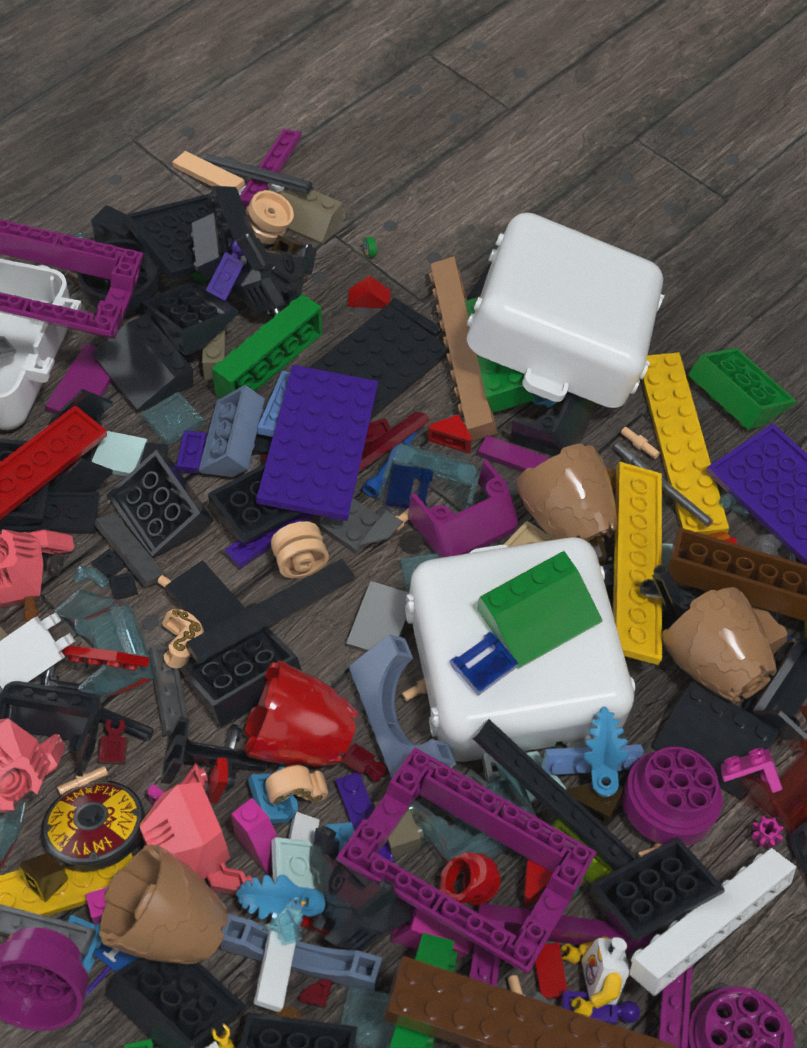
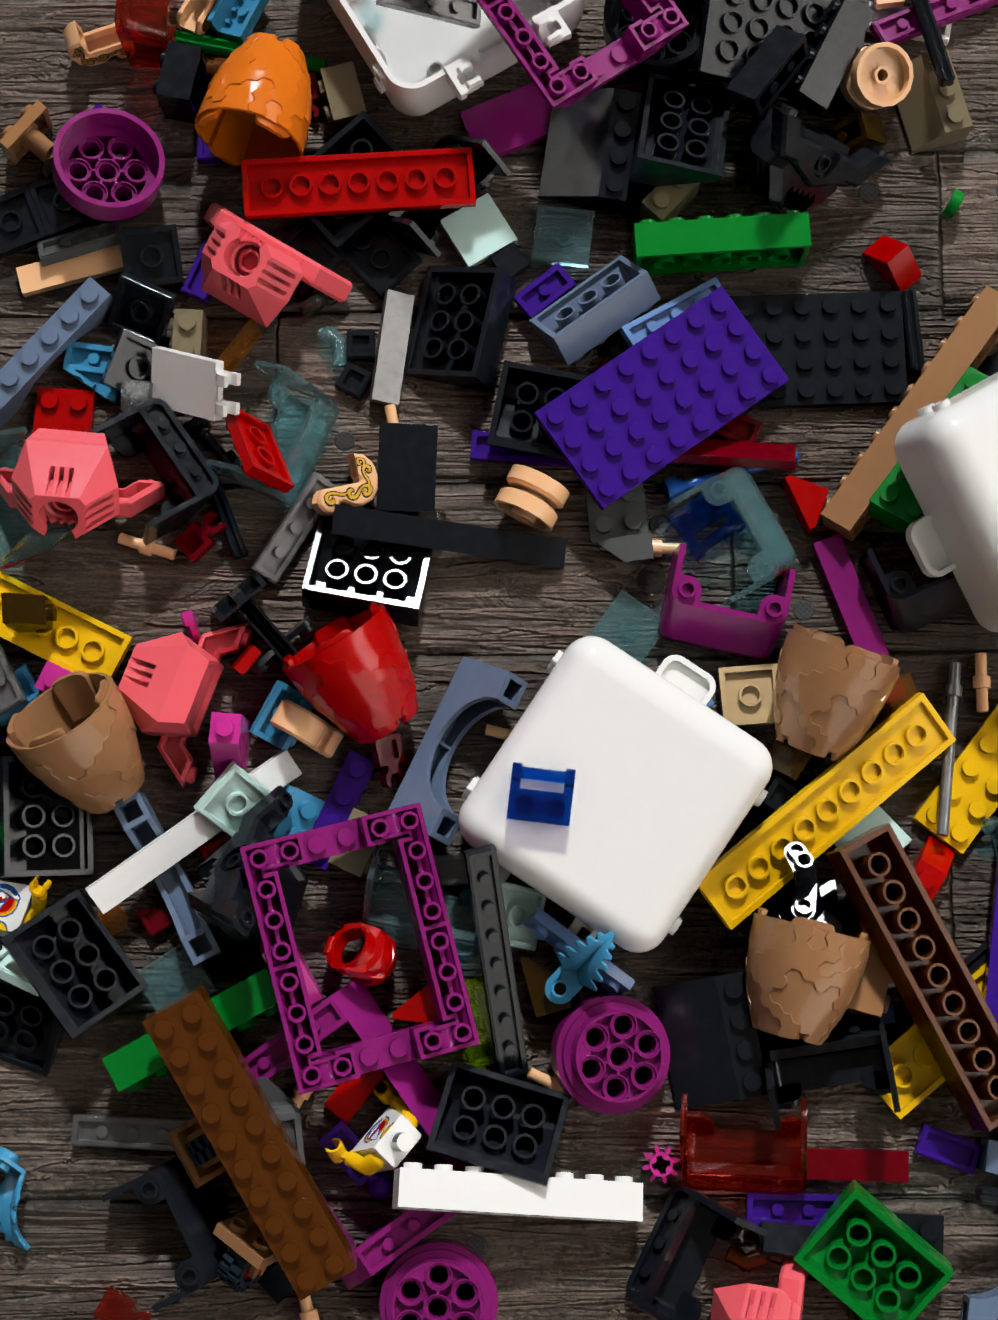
camera: 50 degrees right, 25 degrees up
dish [41,780,146,871] -> none
dark purple plate [206,239,246,301] -> none
dark azure plant [236,875,325,923] -> none
clear light blue animal [260,898,306,945] -> none
light grey tile [346,581,409,652] -> none
green slope [477,551,603,669] -> none
dark pink bracket [721,748,783,793] -> none
clear plate [755,534,781,556] -> none

